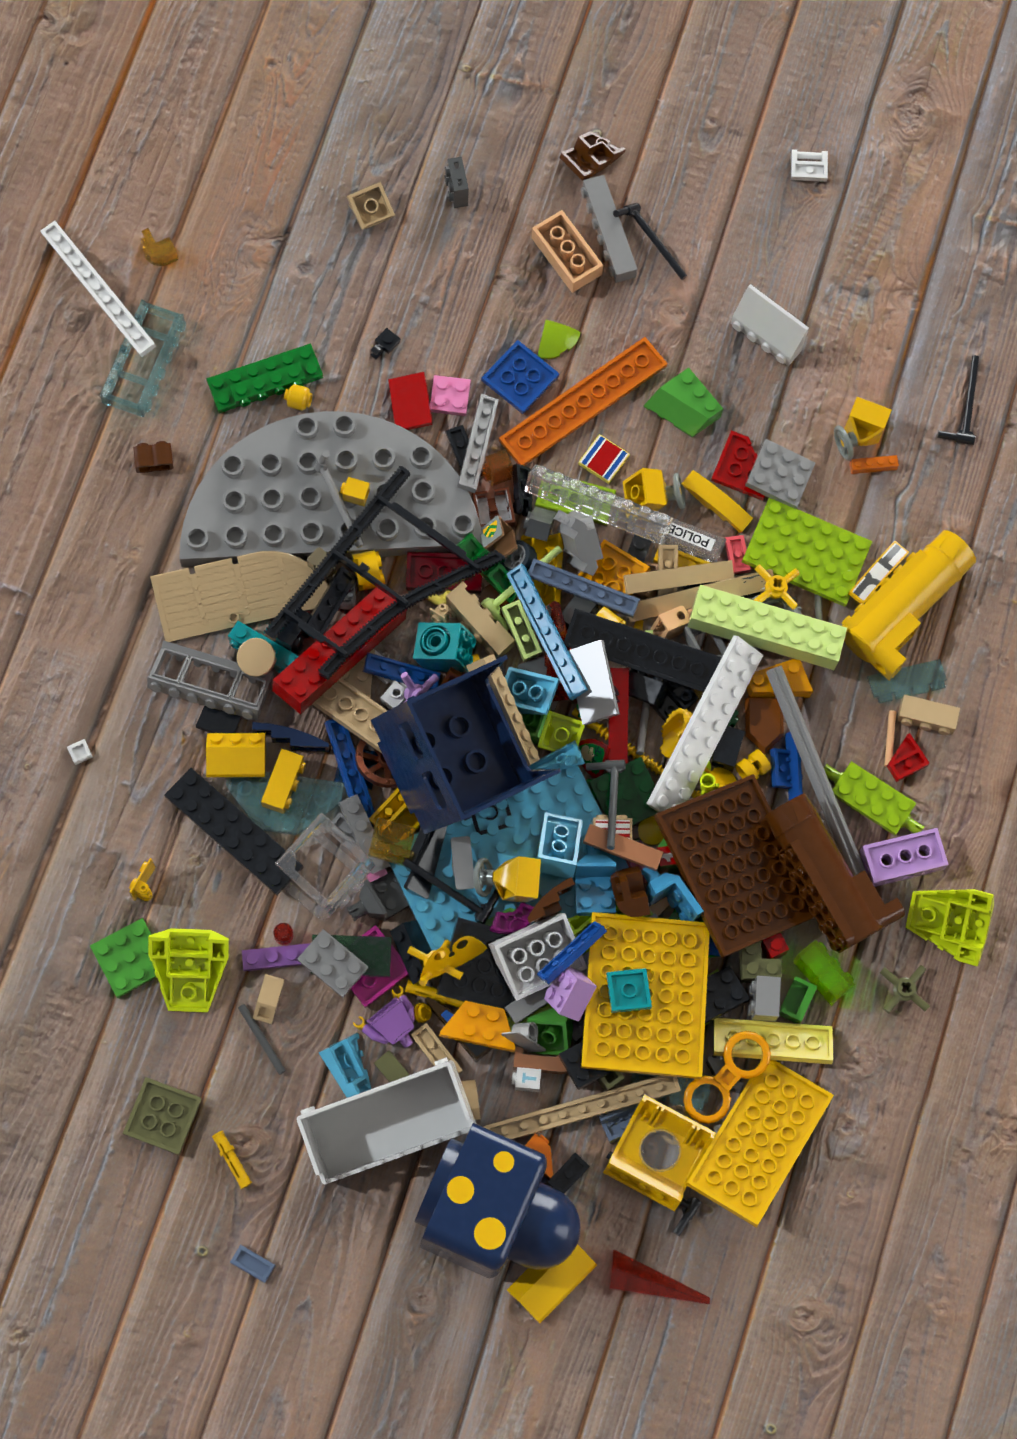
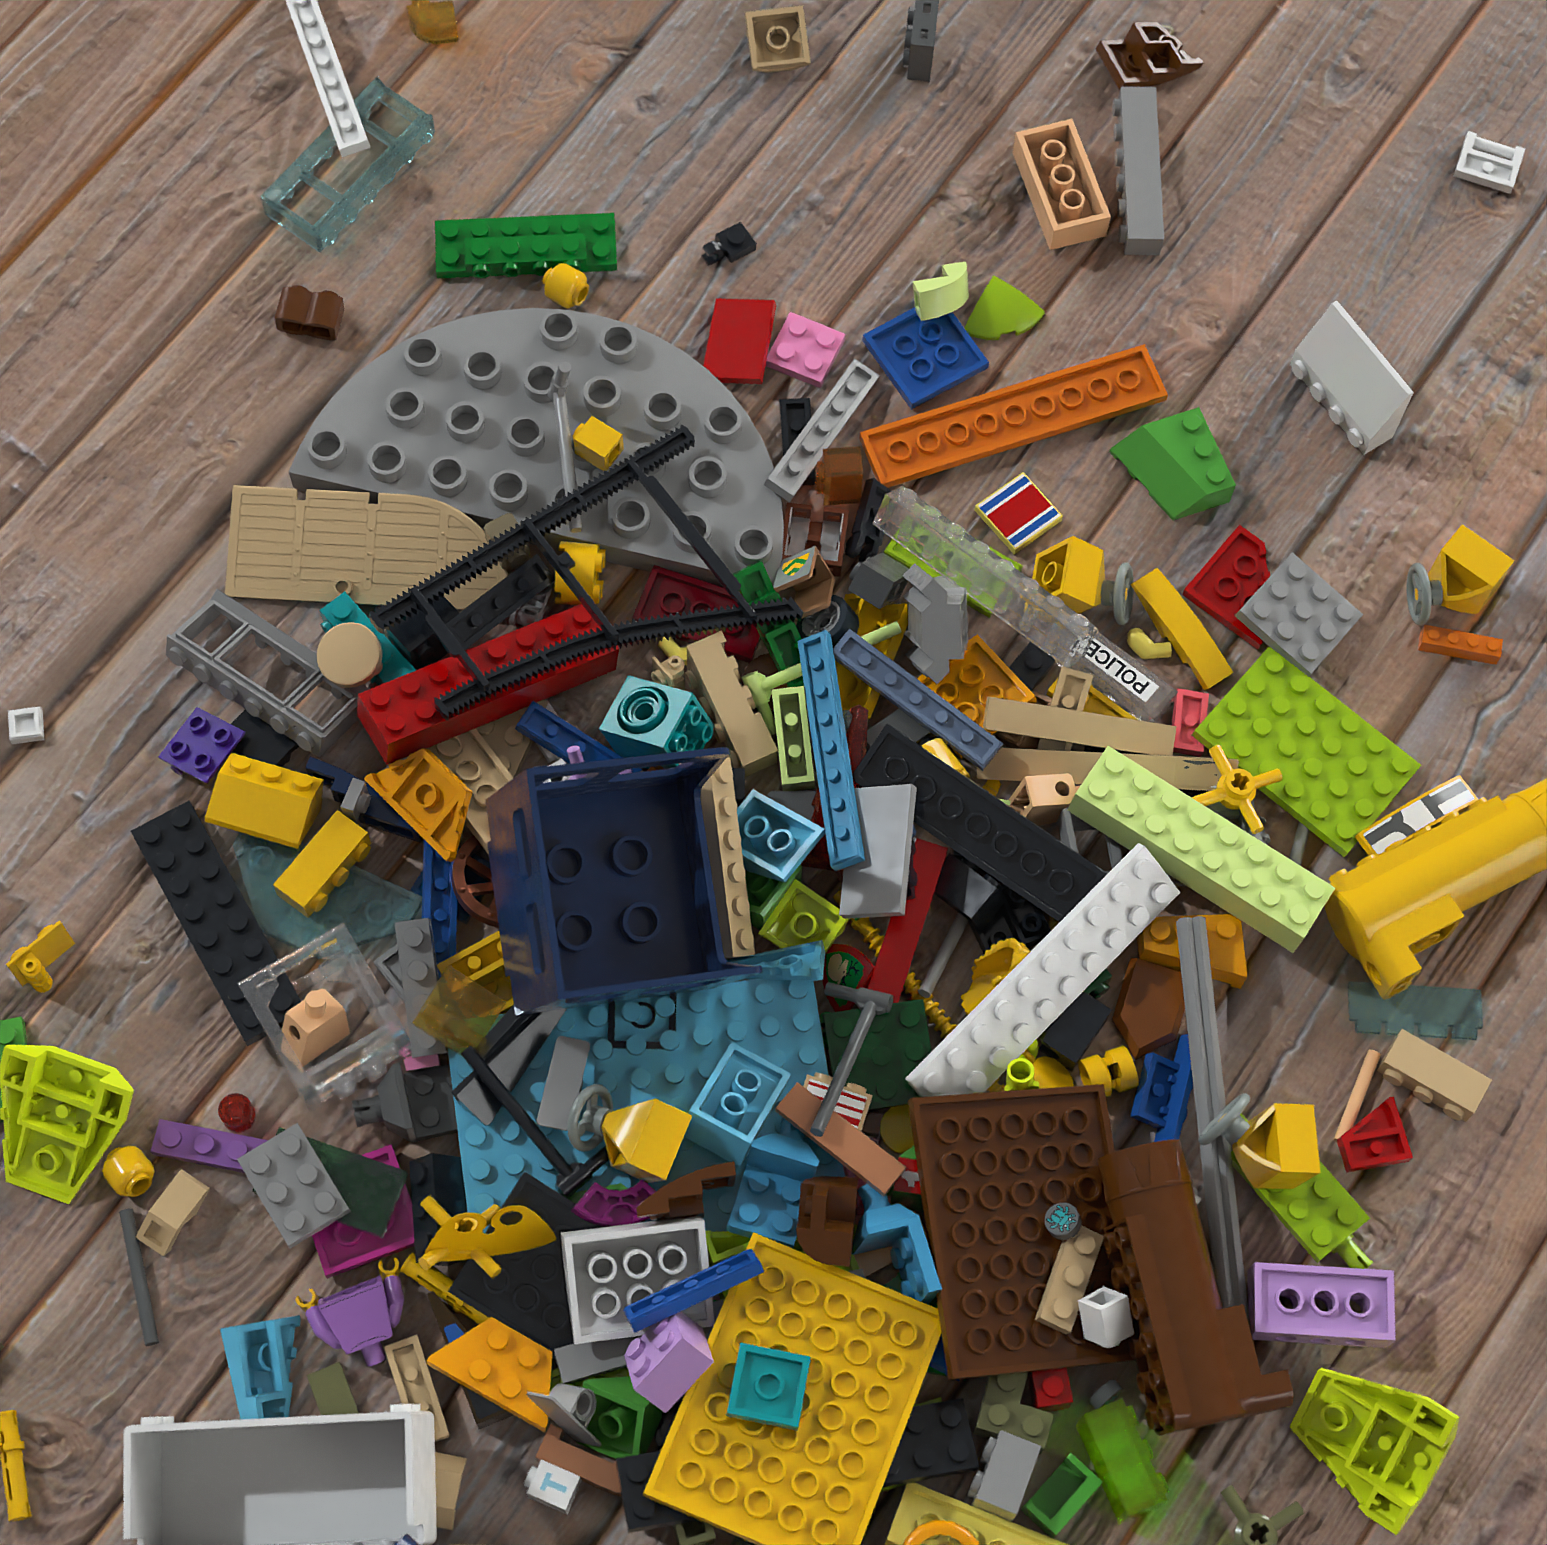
camera: 20 degrees right, 5 degrees down
yellow plate [414,1003,432,1023] -> none
black bar [613,203,687,280] -> none
none -> yellow head [102,1146,155,1197]
none -> dark purple hinge [158,707,246,784]
none -> light nougat torso [278,989,350,1069]
none -> light grey plate [340,778,371,823]
none -> light orange wing [364,748,472,862]
none -> yellowish green brick [913,262,969,321]
none -> tan plate [1035,1225,1103,1334]
none -> tile [1045,1203,1082,1240]
none -> white brick [1078,1287,1134,1348]
none -> dark grey tile [1089,1379,1124,1413]
none -> light yellow arm [1127,628,1172,659]
none -> yellow piece [1198,1093,1321,1189]

